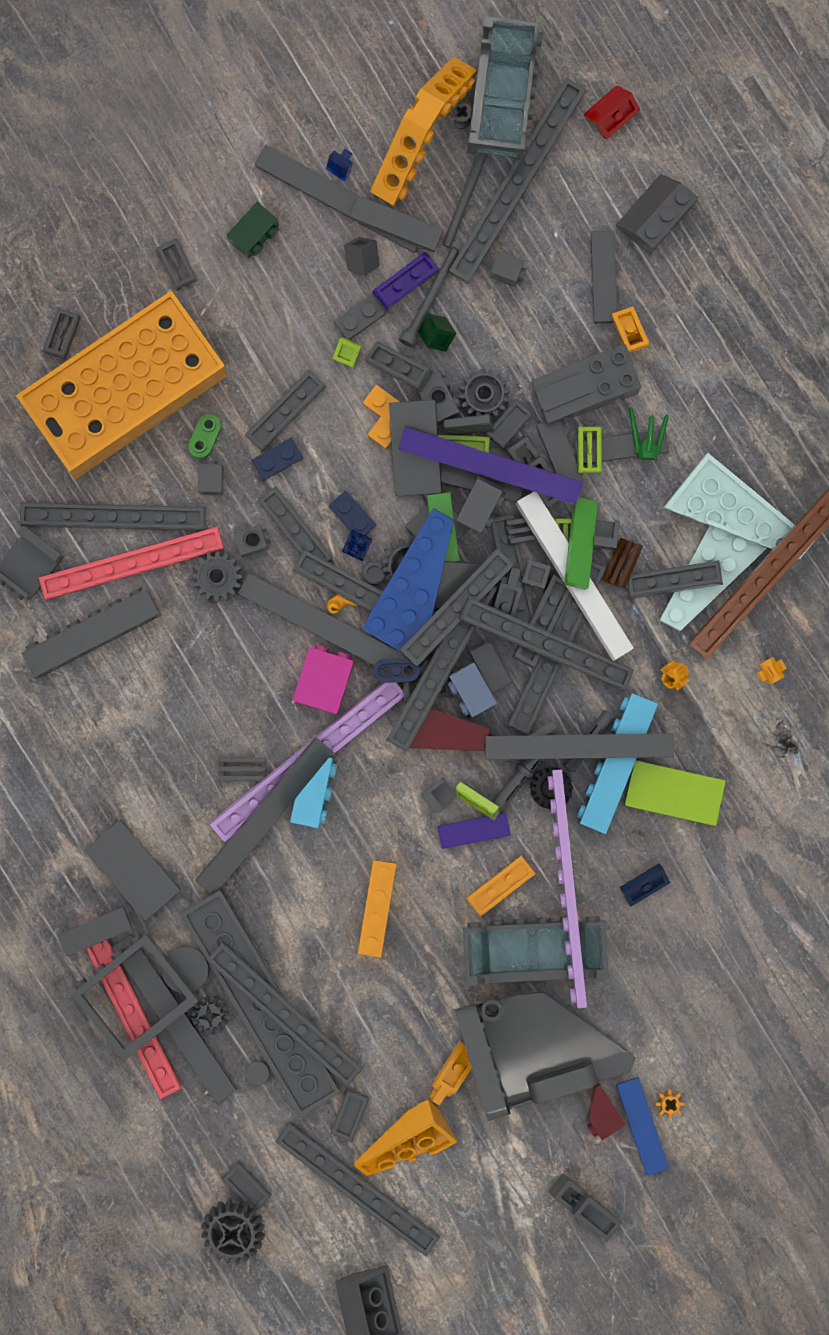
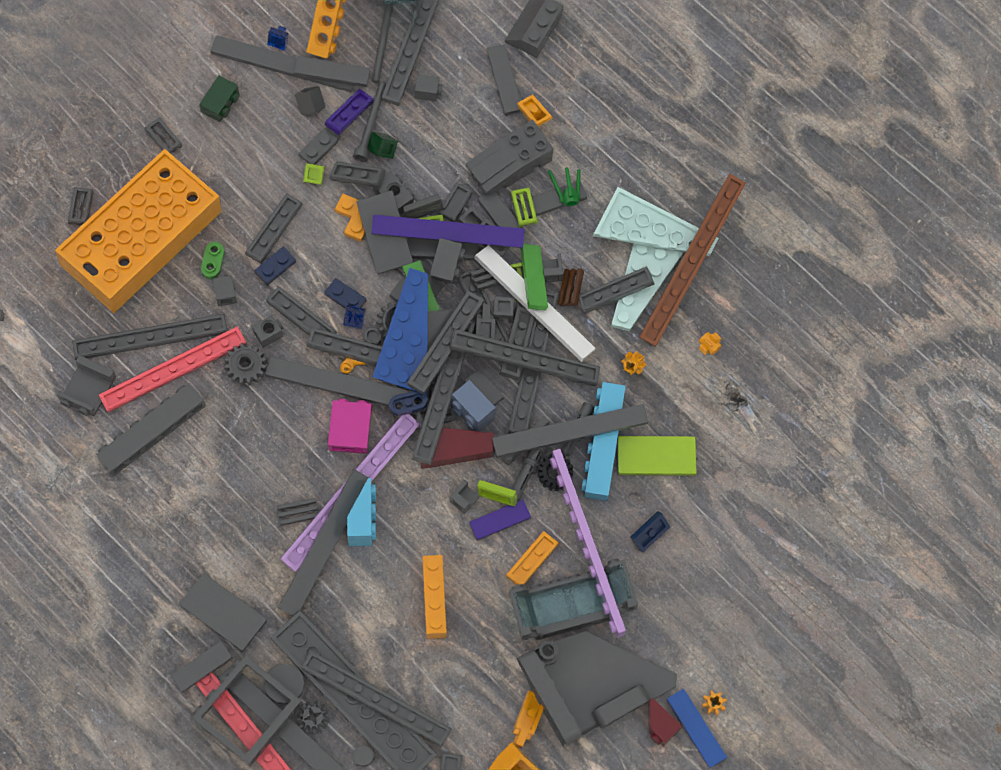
camera: 15 degrees left, 15 degrees down
dark grey gear [459,369,510,418] -> none

